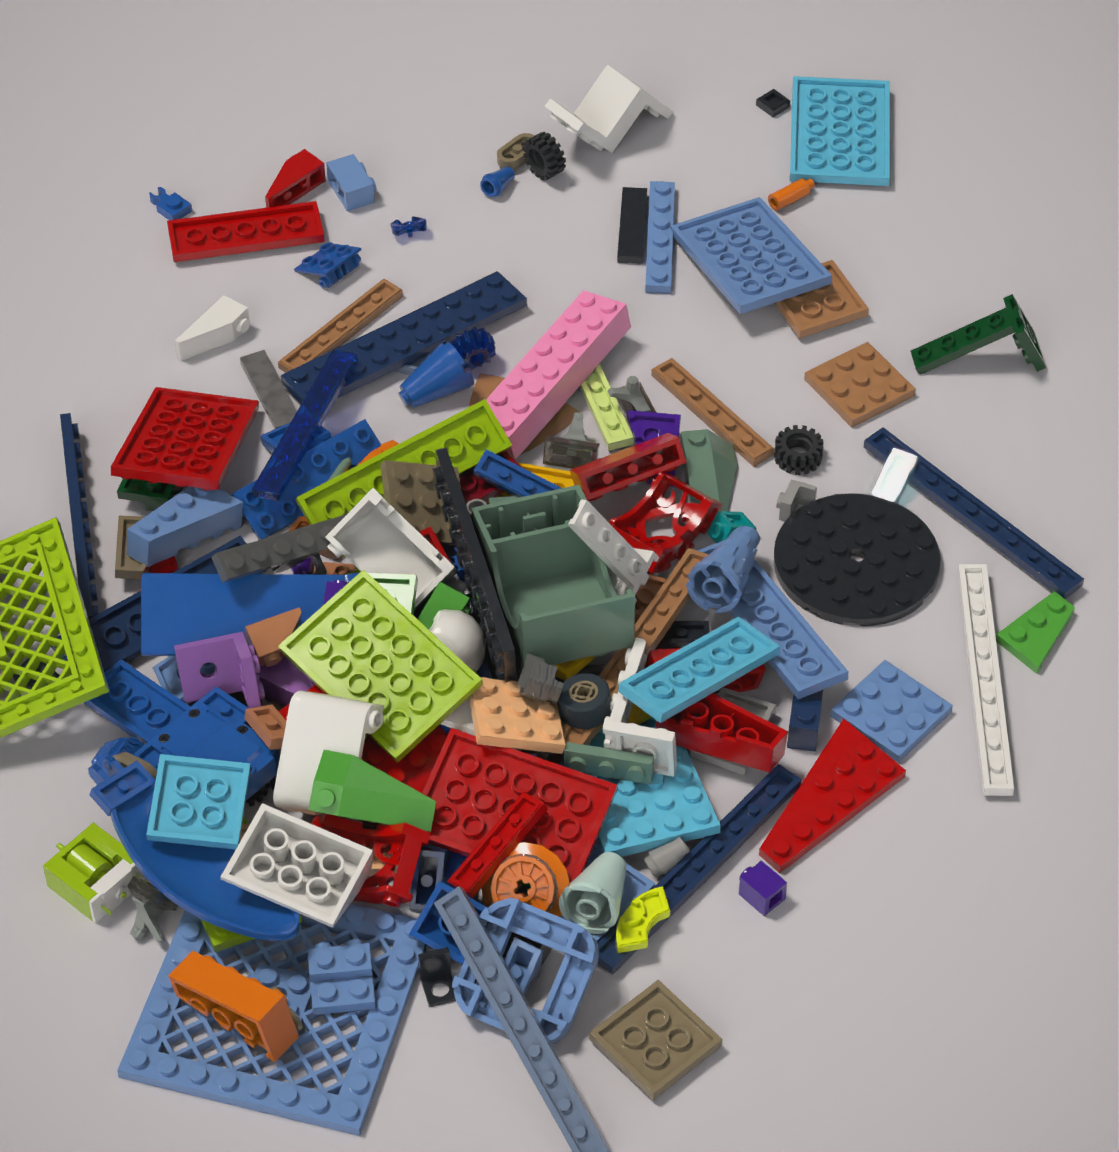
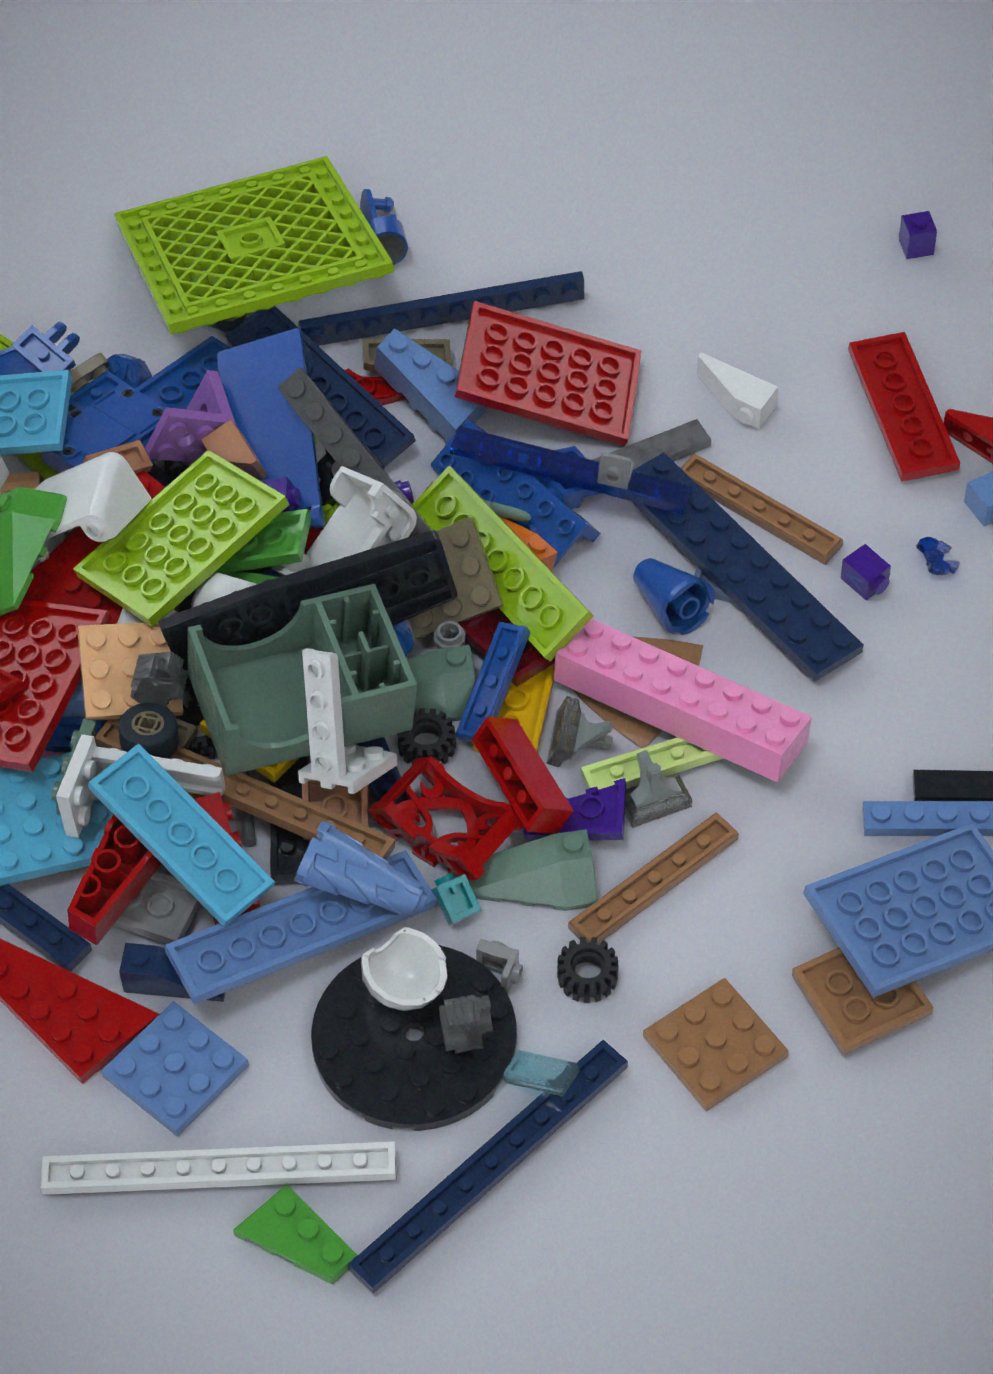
camera: 90 degrees right, 5 degrees up
blue plate [149,187,192,220] -> none
blue hinge [294,242,362,288] -> none
clear blue gear [451,327,496,370] -> none
dark green bracket [910,294,1047,374] -> none
none -> white cylinder [361,927,447,1011]
none -> dark grey hair [439,995,493,1053]
none -> light grey bracket [597,452,634,489]
none -> dark purple brick [840,544,891,600]
none -> dark purple brick [899,211,937,259]

